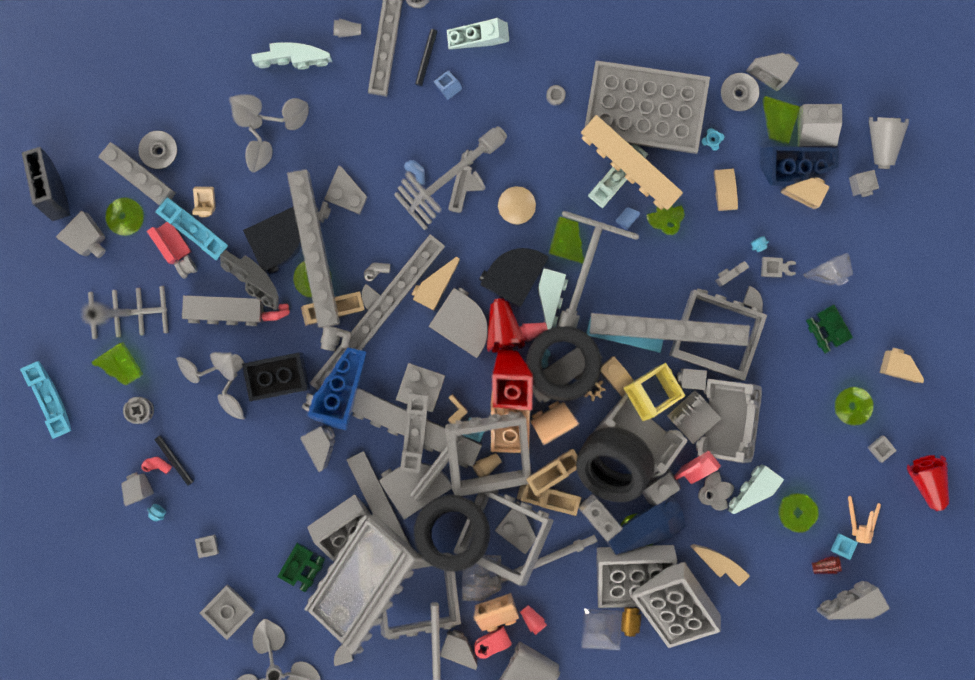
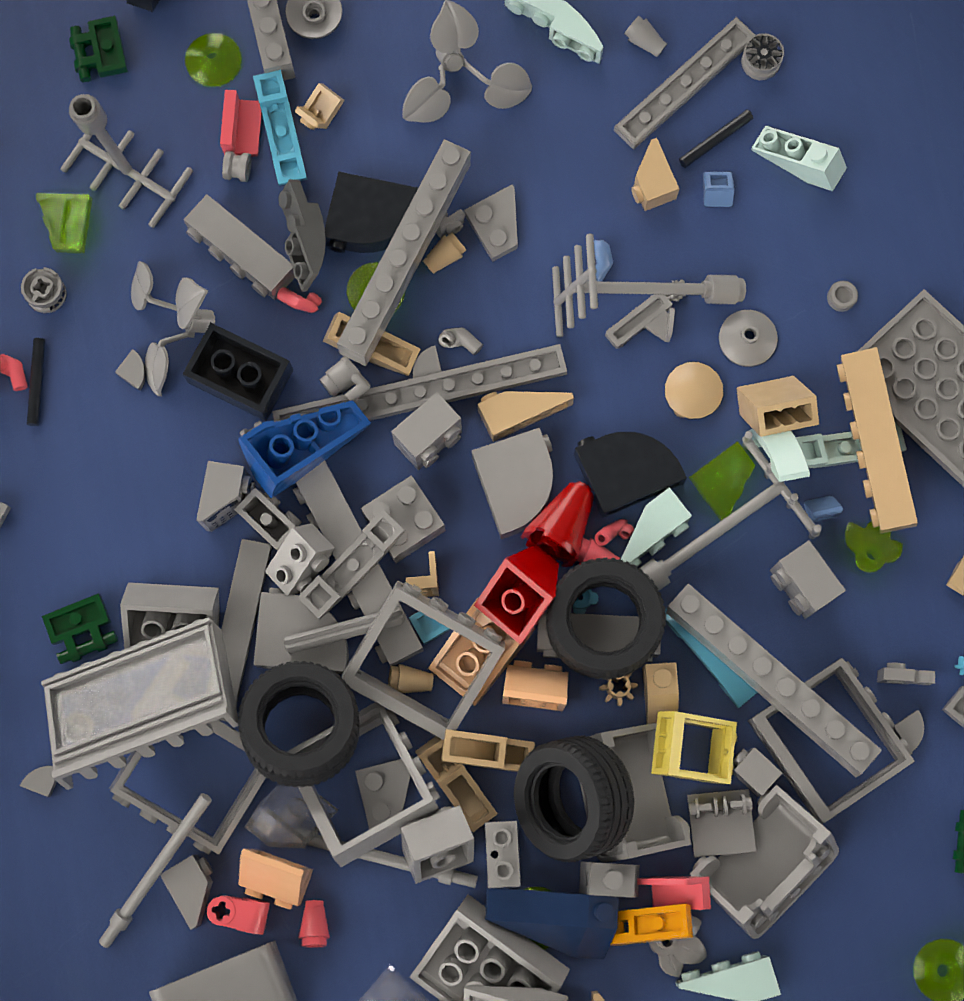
camera: 40 degrees right, 10 degrees down
light grey torso [56,211,106,258] -> none
none -> dark green plate [69,16,128,82]
none -> light grey tile [115,349,145,391]
none -> light grey brick [234,488,302,551]
none -> light grey brick [265,523,335,596]
none -> light grey brick [391,392,462,470]
none -> light grey brick [401,805,474,884]
none -> tan cone [422,232,466,274]
none -> coral arm [595,519,634,546]
none -> light orange plate [610,904,693,946]
none -> tan slope [632,138,679,211]
none -> light grey dish [719,310,778,367]
none -> tan brick [737,376,819,437]
none -> light aqua slope [749,429,810,482]
none -> light grey brick [770,540,846,619]

